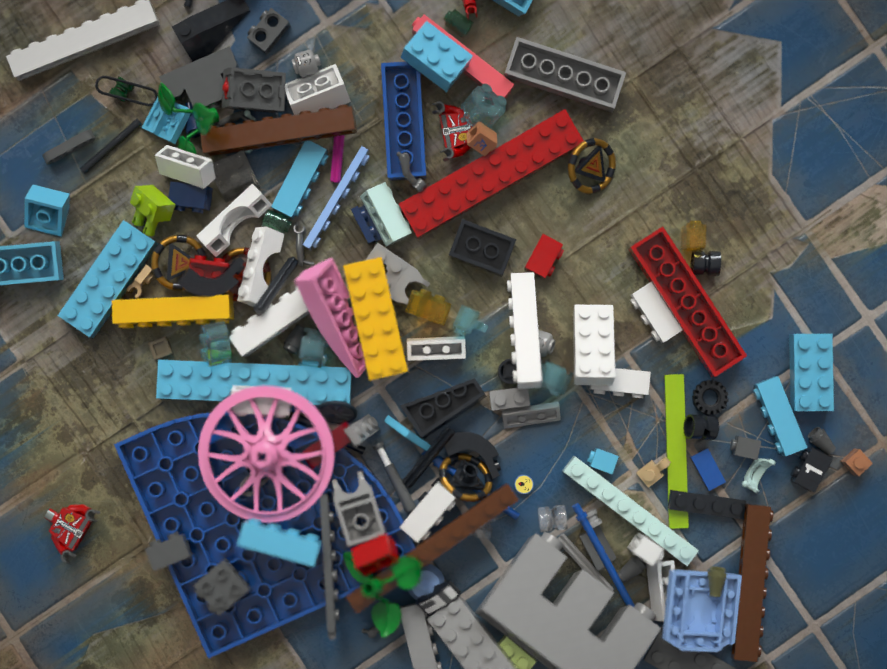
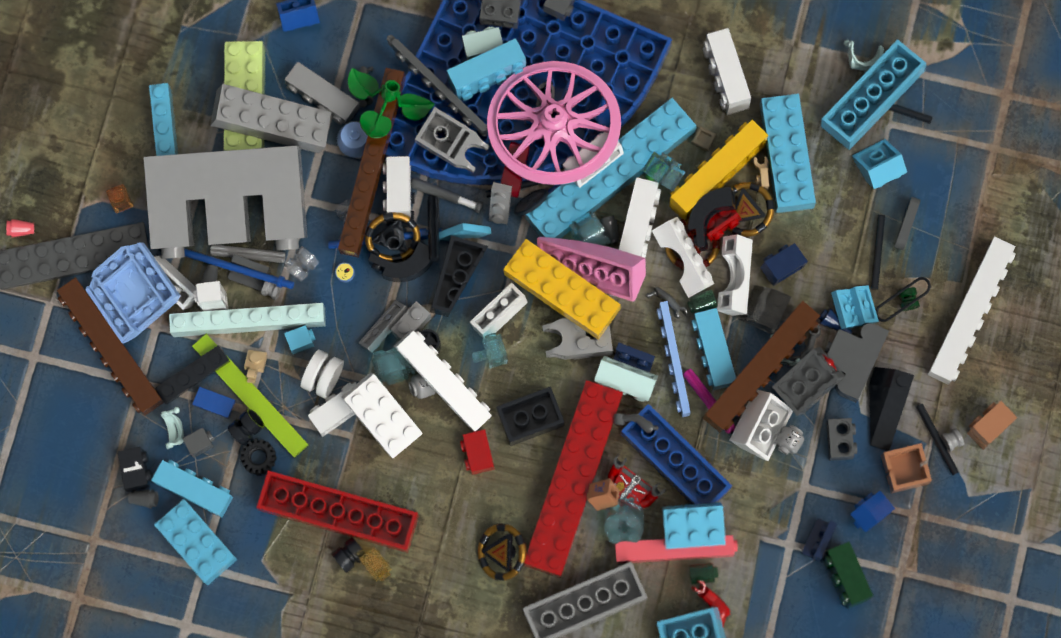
camera: 145 degrees right, 10 degrees down
lime brick [130,185,176,237] -> none
white brick [155,145,216,189] -> none
green plant [158,82,219,155] -> none
black axle [254,256,298,315] -> none
red brick [352,533,399,577] -> none
clear yellow brick [405,289,452,326] -> none
slope [416,580,461,615] -> none
white brick [630,282,682,343] -> none
olive cone [707,566,727,597] -> none
nougat brick [840,448,873,476] -> none
none -> white wheel [301,349,344,399]
none -> light aqua brick [462,27,503,61]
none -> white brick [703,28,751,115]

